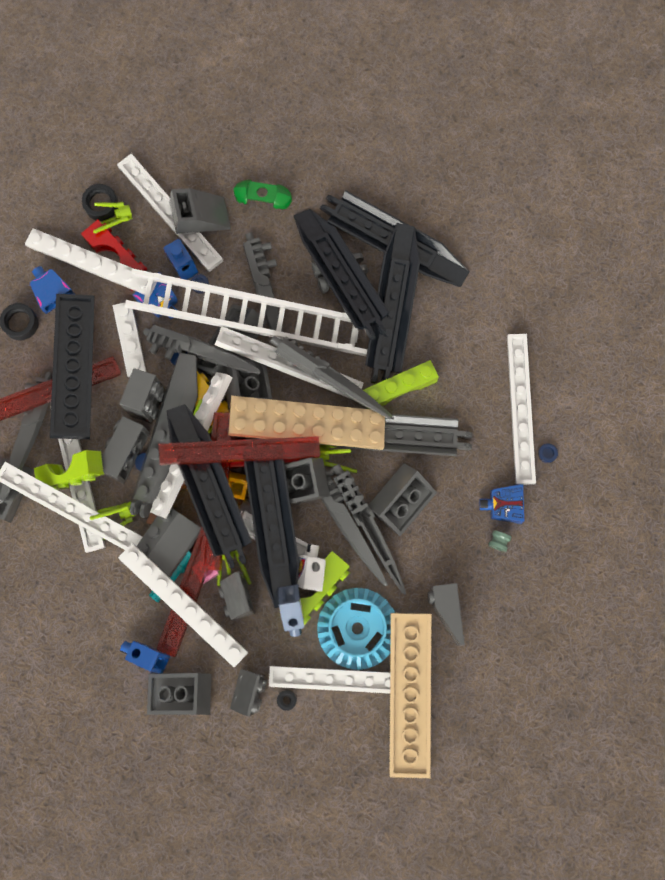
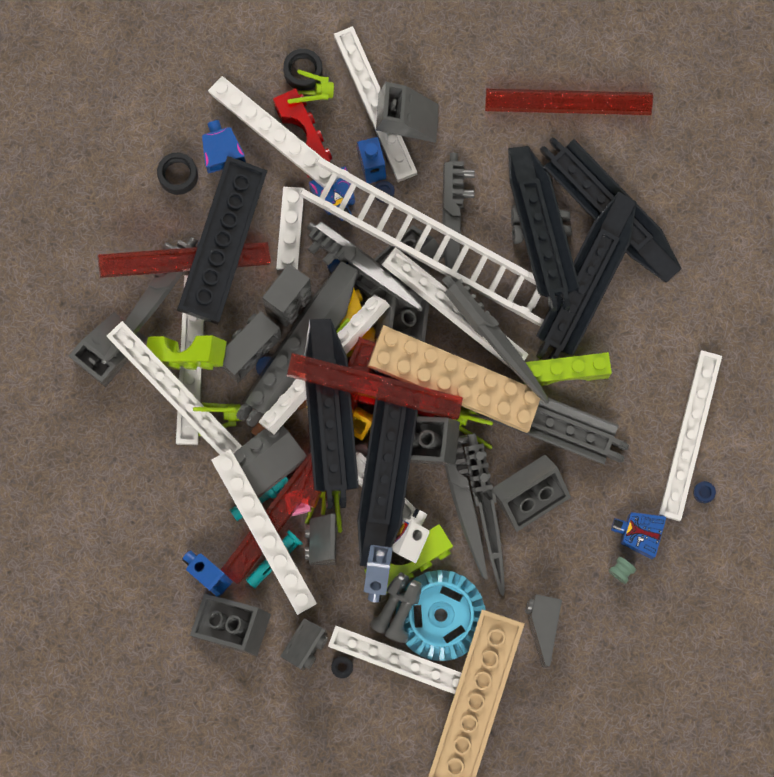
camera: 10 degrees right, 0 degrees up
green piece [234,180,292,210] -> none
none -> teal pin [245,530,303,589]
none -> dark grey piece [370,572,422,643]
none -> clear red plate [485,88,653,115]

